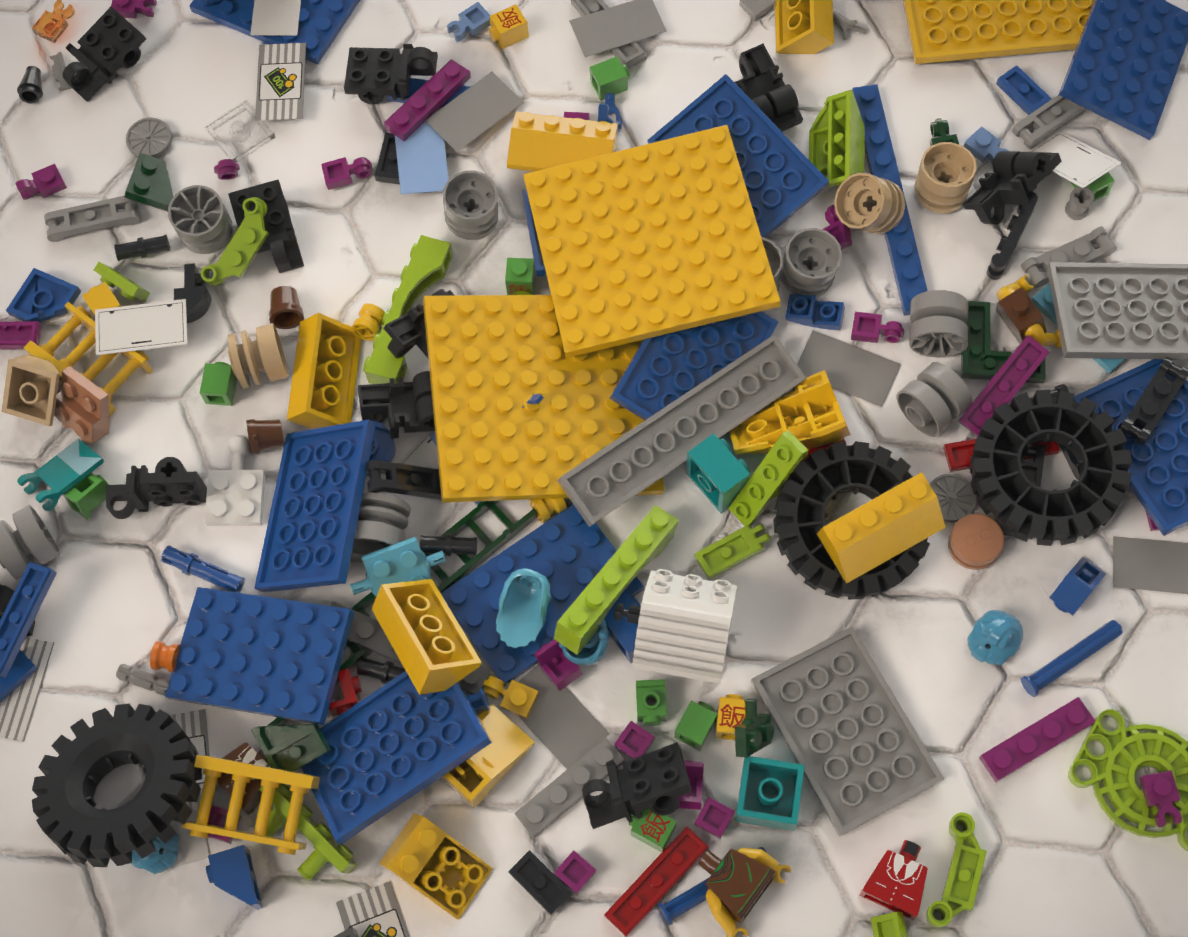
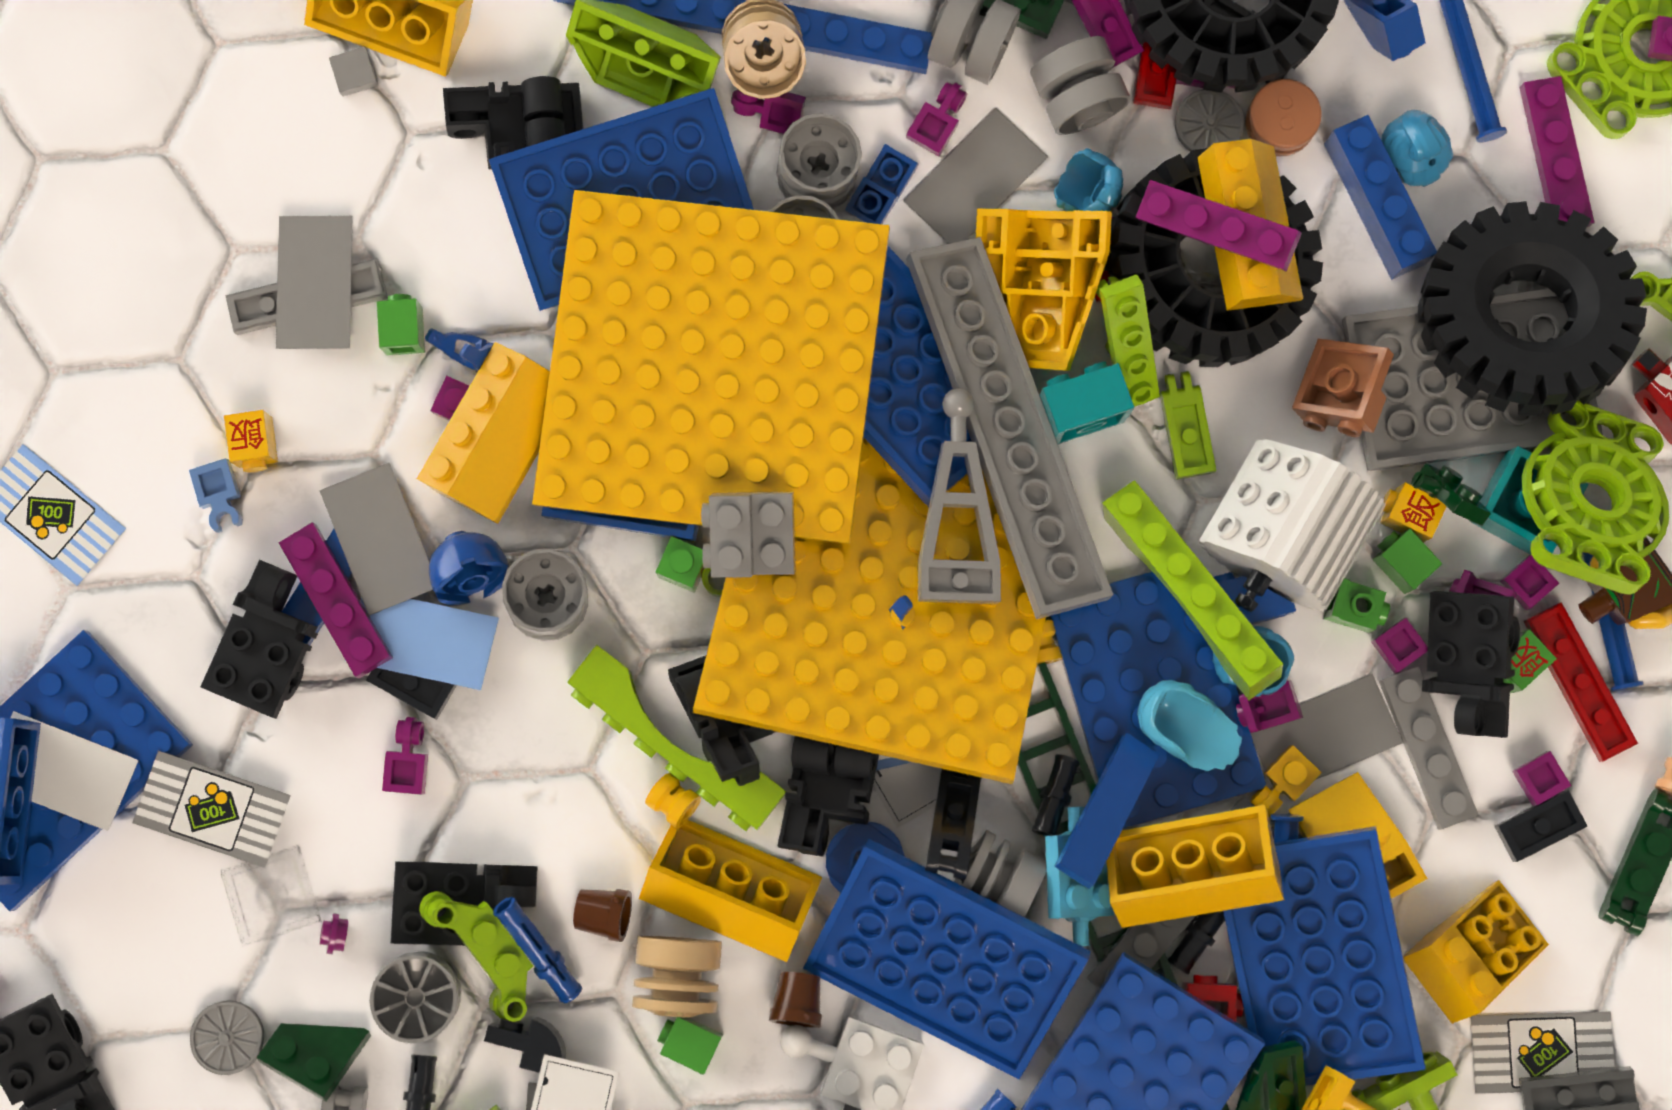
camera: 75 degrees left, 15 degrees up
none -> blue cylinder [428,531,509,605]
none -> blue pin [493,897,582,1003]
none -> light grey plate [701,492,796,578]
none -> light grey plate [918,388,1001,604]
none -> dark azure hair [1054,148,1124,211]
none -> blue tile [1054,733,1160,889]
none -> magenta plate [1135,180,1302,272]
none -> nougat plate [1292,338,1394,437]
none -> blue brick [1324,115,1437,280]
none -> black tyre [1418,201,1647,416]
none -> lime piece [1522,400,1669,595]

